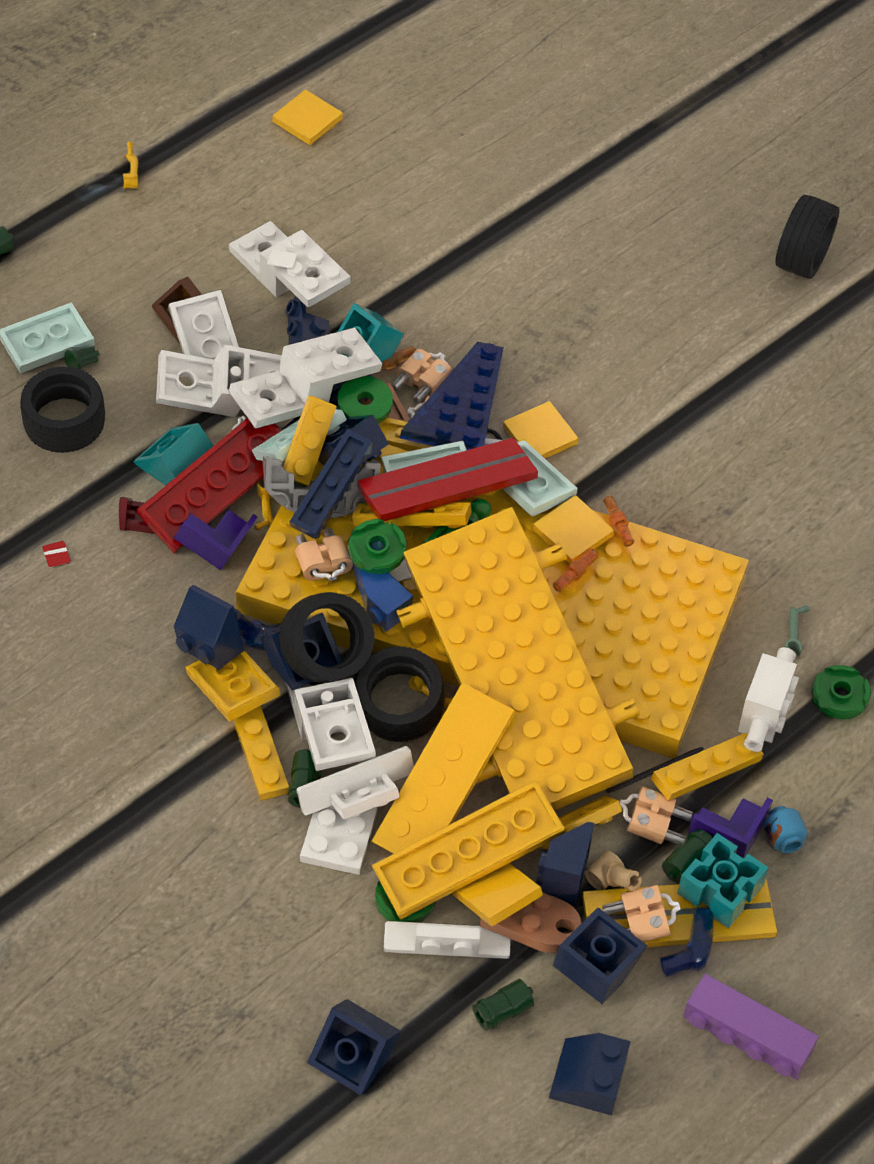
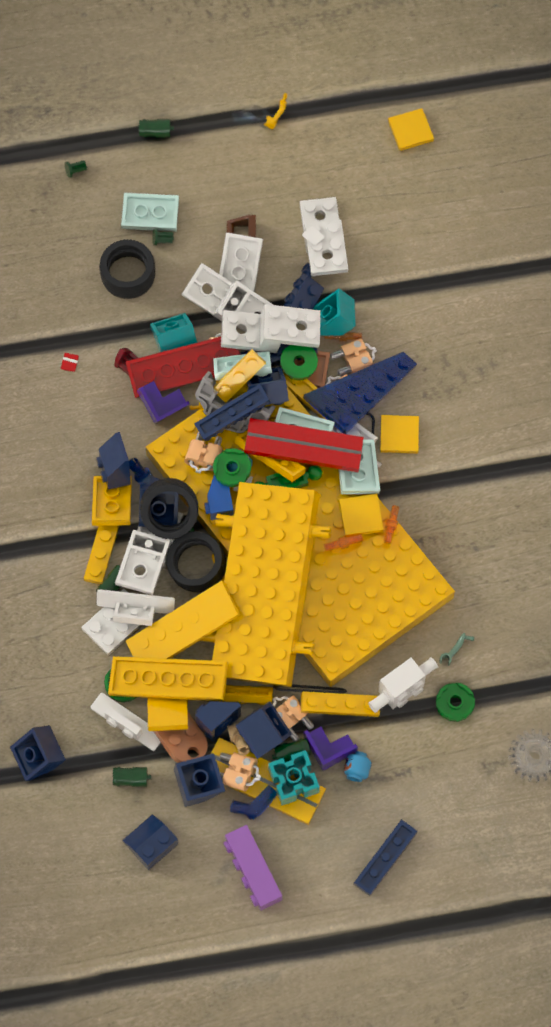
camera: 35 degrees right, 15 degrees up
none -> dark blue slope [235,701,292,759]

